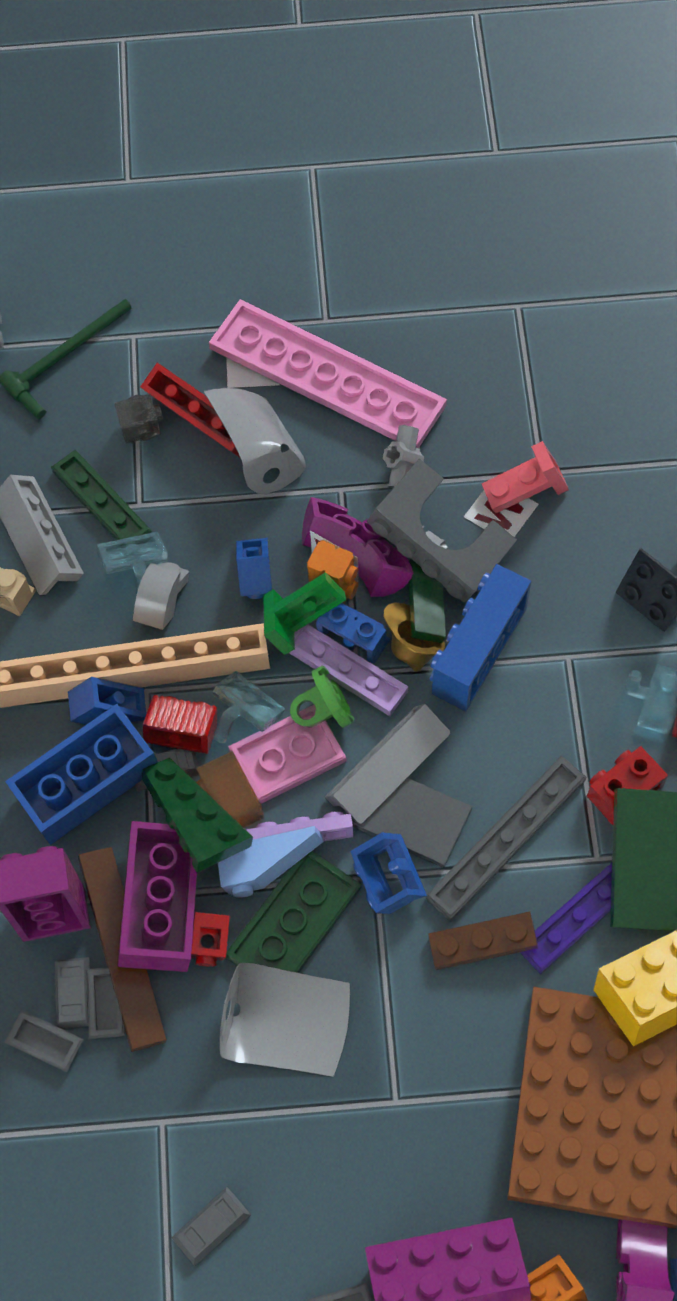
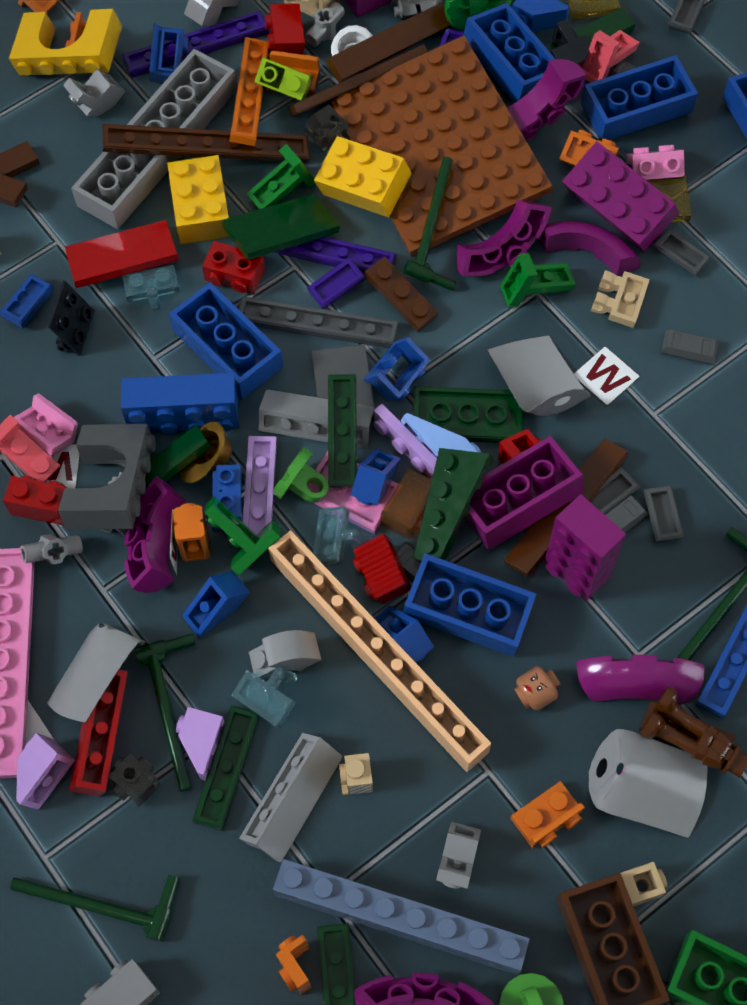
camera: 125 degrees left, 0 degrees up
none -> red brick [3,475,67,526]
none -> bright pink bracket [14,393,78,457]
none -> lavender slope [16,733,75,810]
none -> dark green bar [135,633,196,792]
none -> blue brick [169,282,283,400]
none -> lavender slope [176,707,225,781]
none -> dark purple tile [307,257,366,309]
none -> dark green tile [328,374,357,487]
none -> blue slope [351,449,401,505]
none -> dark green bar [403,157,456,291]
none -> magenta brick [456,199,552,276]
none -> green bracket [500,253,576,308]
none -> magenta brick [538,221,641,276]
none -> white sticker [574,347,640,405]
none -> tan plate [591,270,650,328]

